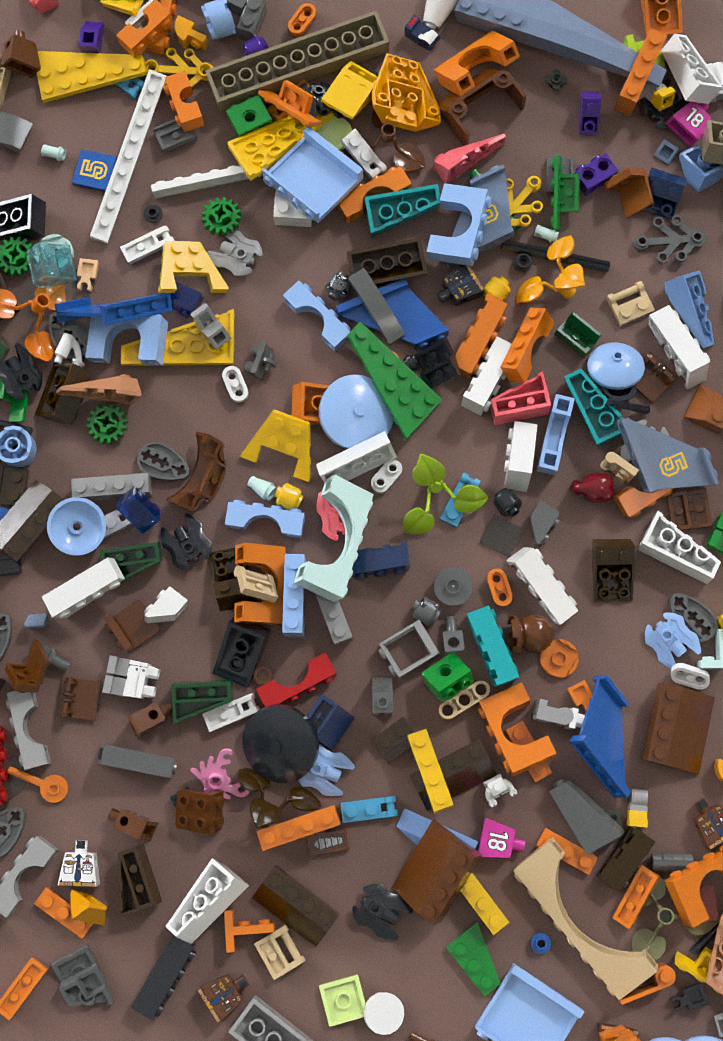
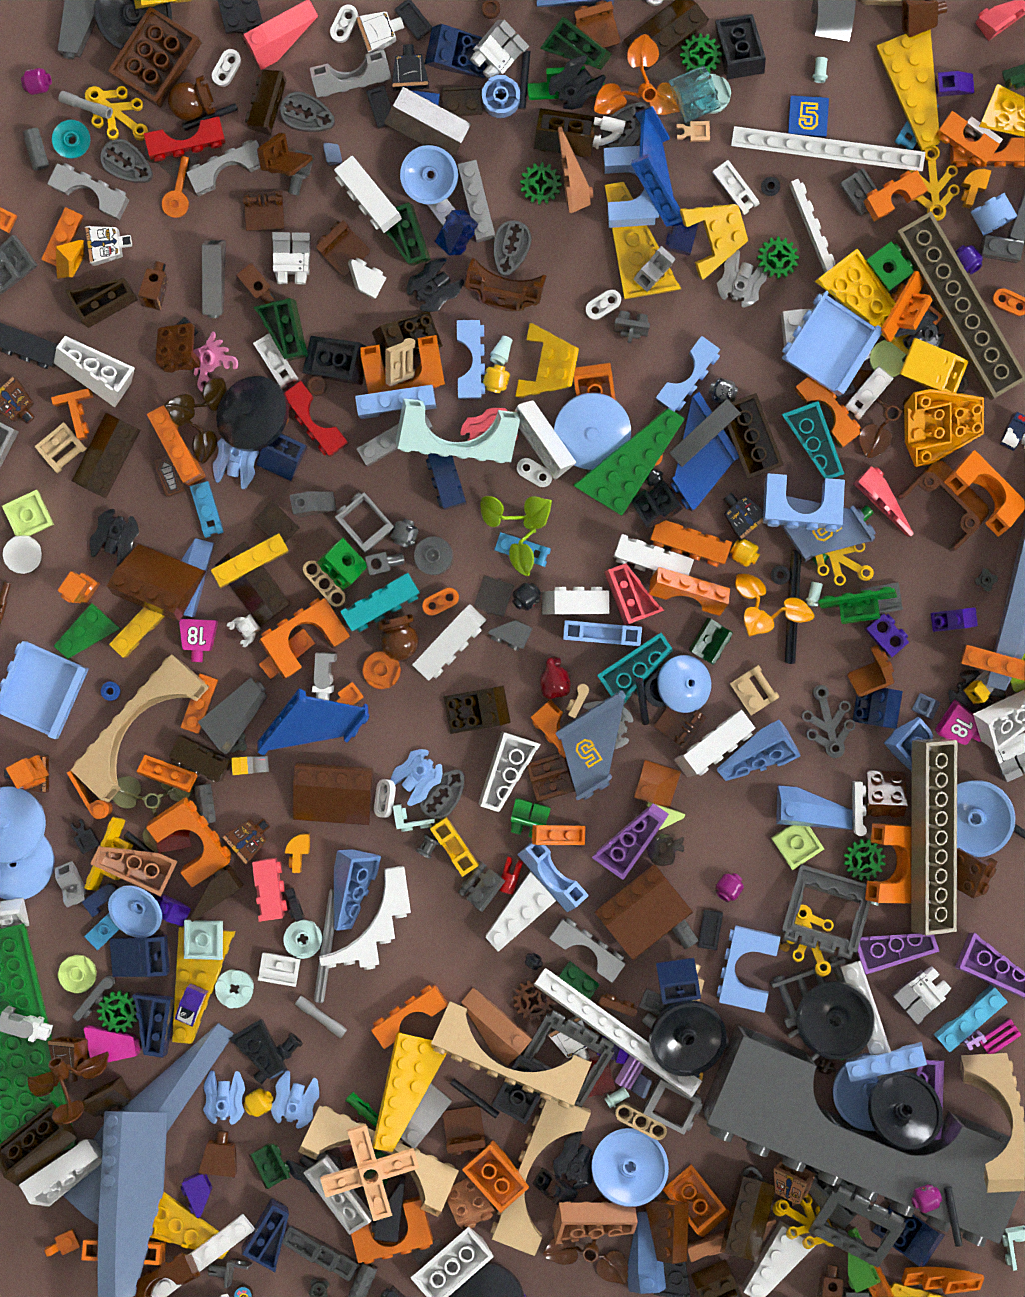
camera: 75 degrees right, 10 degrees up
none -> orange arch [57,571,100,604]

